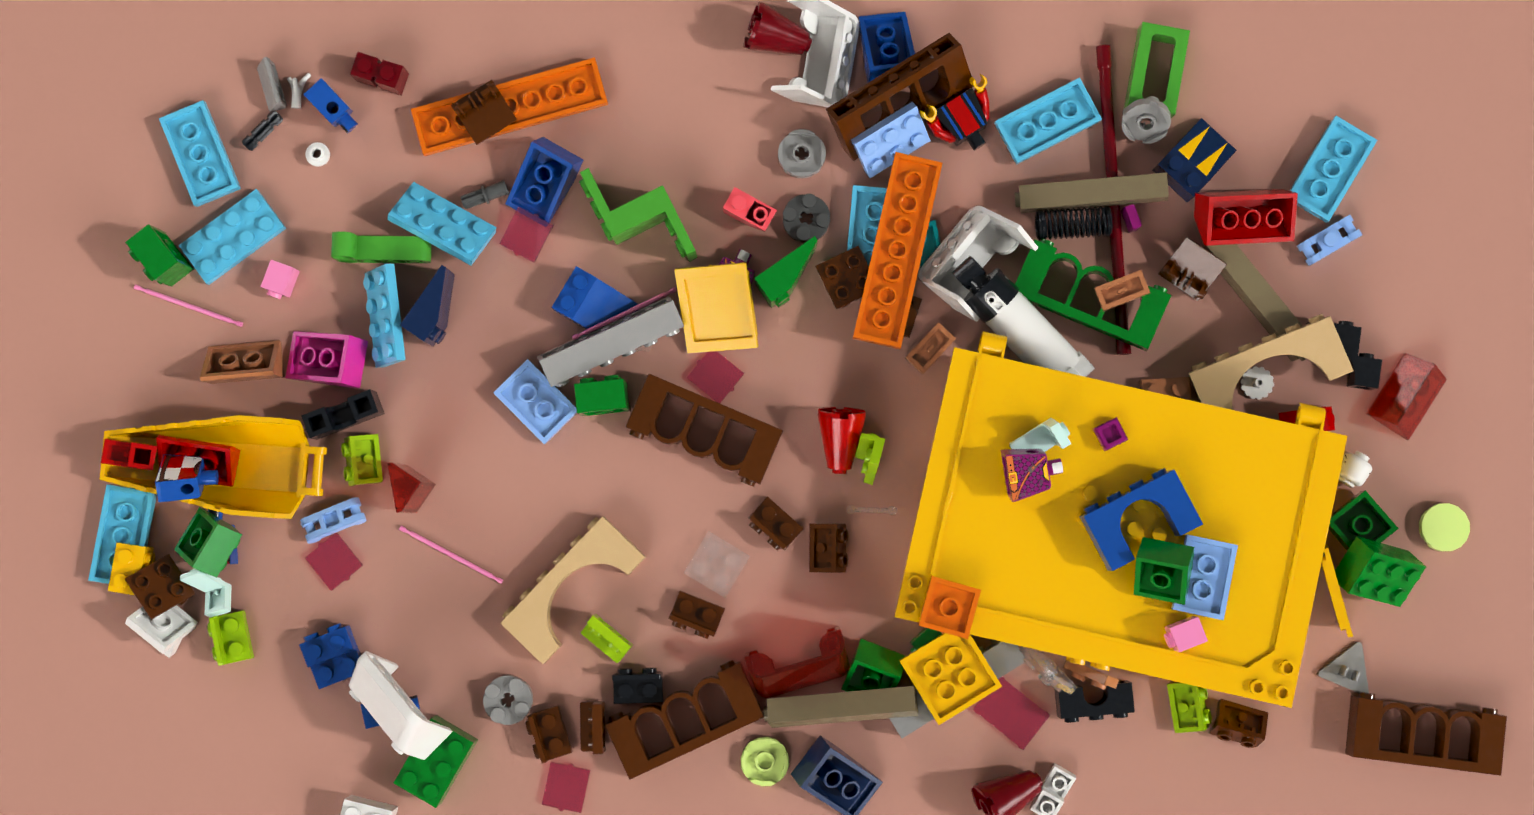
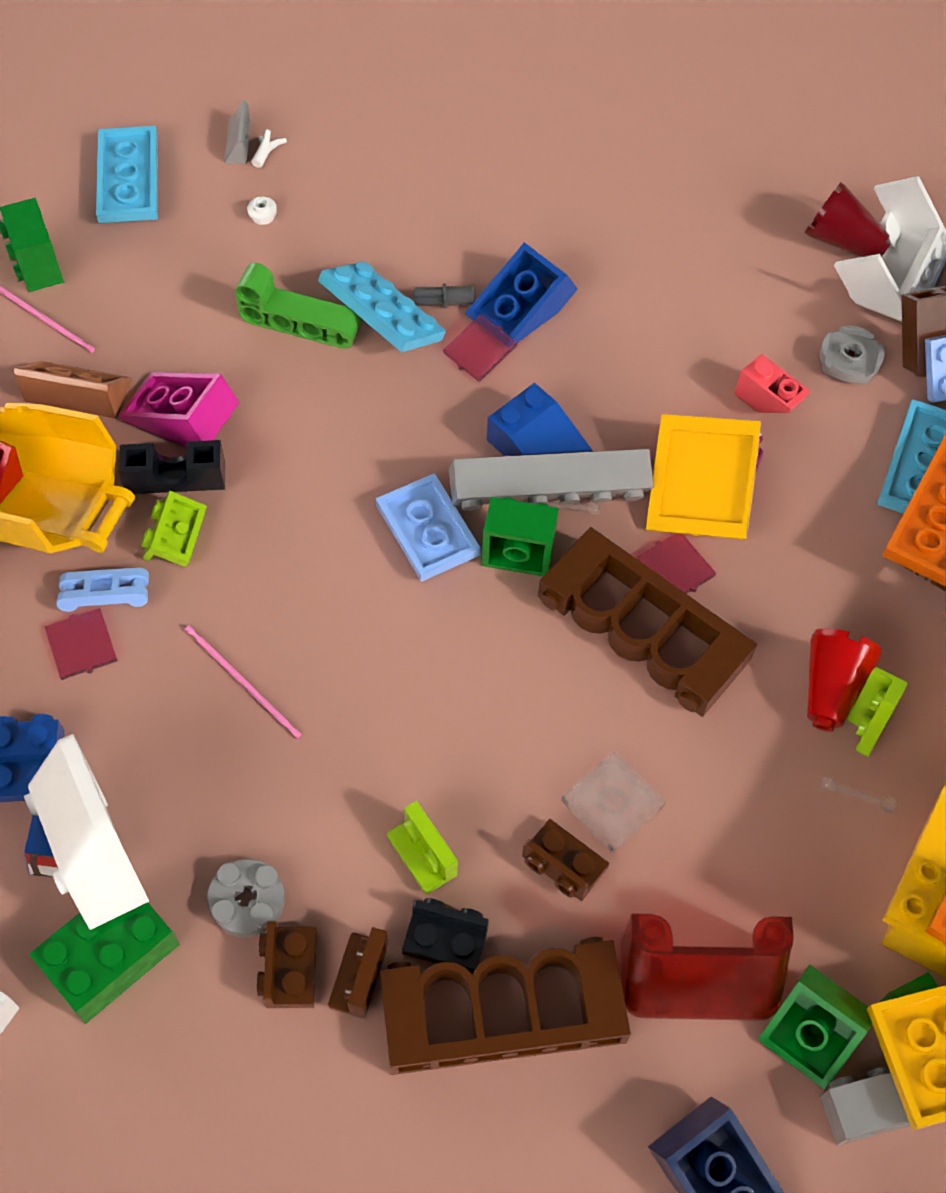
camera: 10 degrees right, 25 degrees down
medium azure plate [178,189,286,285] -> none
black axle [242,110,283,151] -> none
bright pink brick [261,260,300,300] -> none
blue torso [303,78,358,133] -> none
dark red piece [350,52,409,96] -> none
medium azure plate [363,264,406,368] -> none
clear red slope [387,463,436,514] -> none
dark blue slope [400,265,455,347] -> none
orange plate [411,57,608,156] -> none
reddish brown hinge [451,80,517,145] -> none
tan arch [500,517,646,664] -> none
clear pink piece [542,762,590,813] -> none
bright green bracket [579,168,698,262] -> none
yellowish green tile [741,736,789,786] -> none
reddish brown bracket [748,497,803,551] -> none
green slope [754,236,818,308] -> none
dark tan brick [763,686,918,728] -> none
dark grey plate [783,194,830,242] -> none
reddish brown bracket [809,523,848,573] -> none
reddish brown hinge [815,245,869,309] -> none

